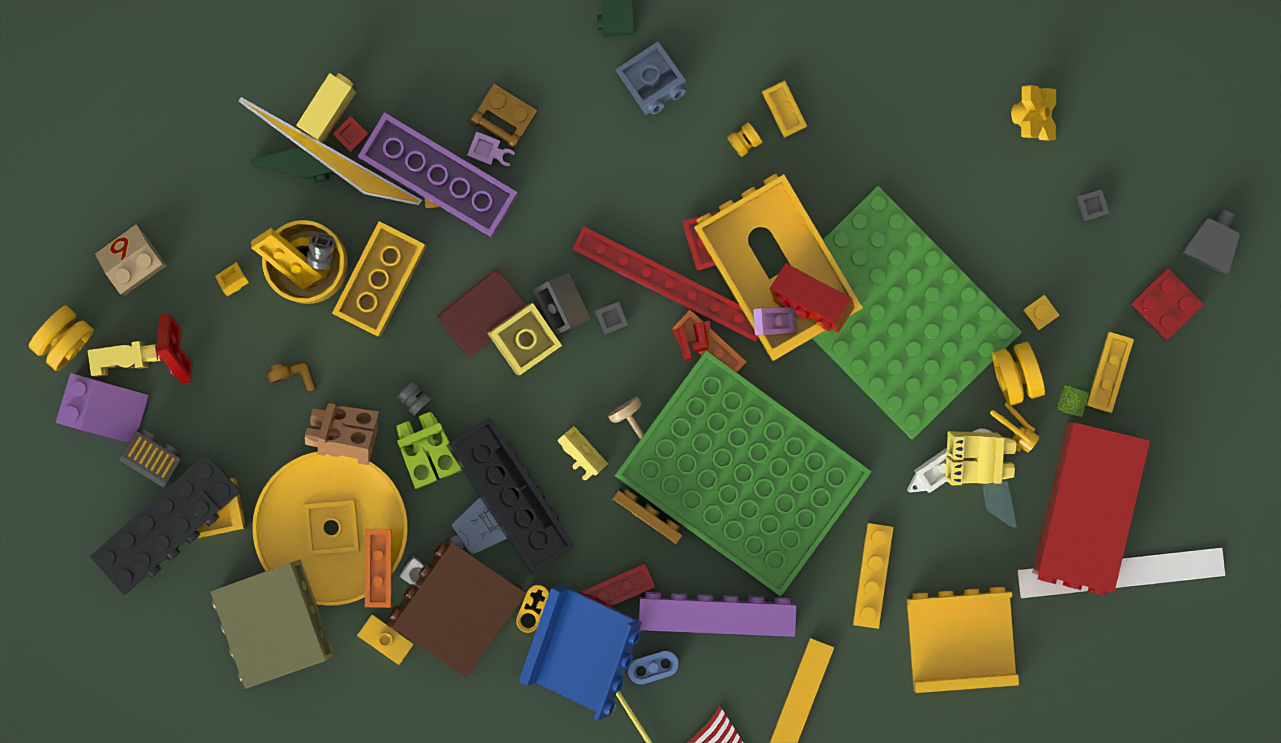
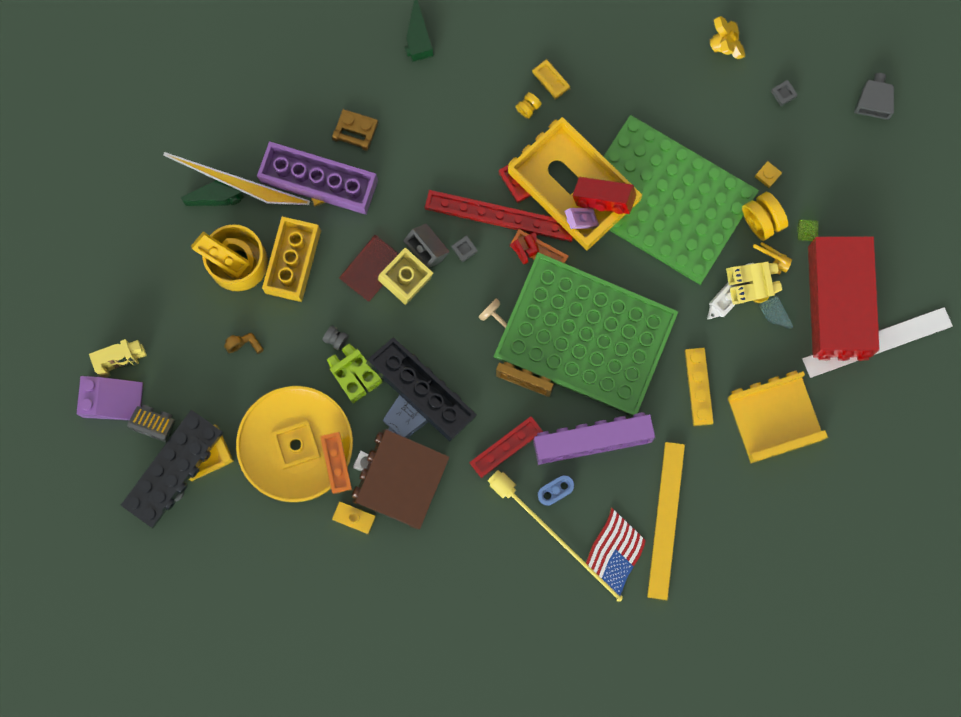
camera: 15 degrees left, 10 degrees down
yellow wheel [29,305,94,371] -> none
tan slope [95,224,167,296] -> none
red plate [156,313,193,385] -> none
olive panel [210,559,335,689] -> none
yellow plate [215,262,249,297] -> none
light yellow brick [296,73,356,142] -> none
medium nougat hips [305,403,379,465] -> none
dark grey wheel [306,233,335,270] -> none
red plate [333,116,369,153] -> none
lavender plate [467,132,515,167] -> none
yellow beam [516,584,549,633] -> none
blue panel [518,585,642,720] -> none
light yellow plate [557,426,608,480] -> none
sand blue plate [615,41,688,115] -> none
yellow plate [1086,332,1134,413] -> none
red plate [1130,268,1204,341] -> none

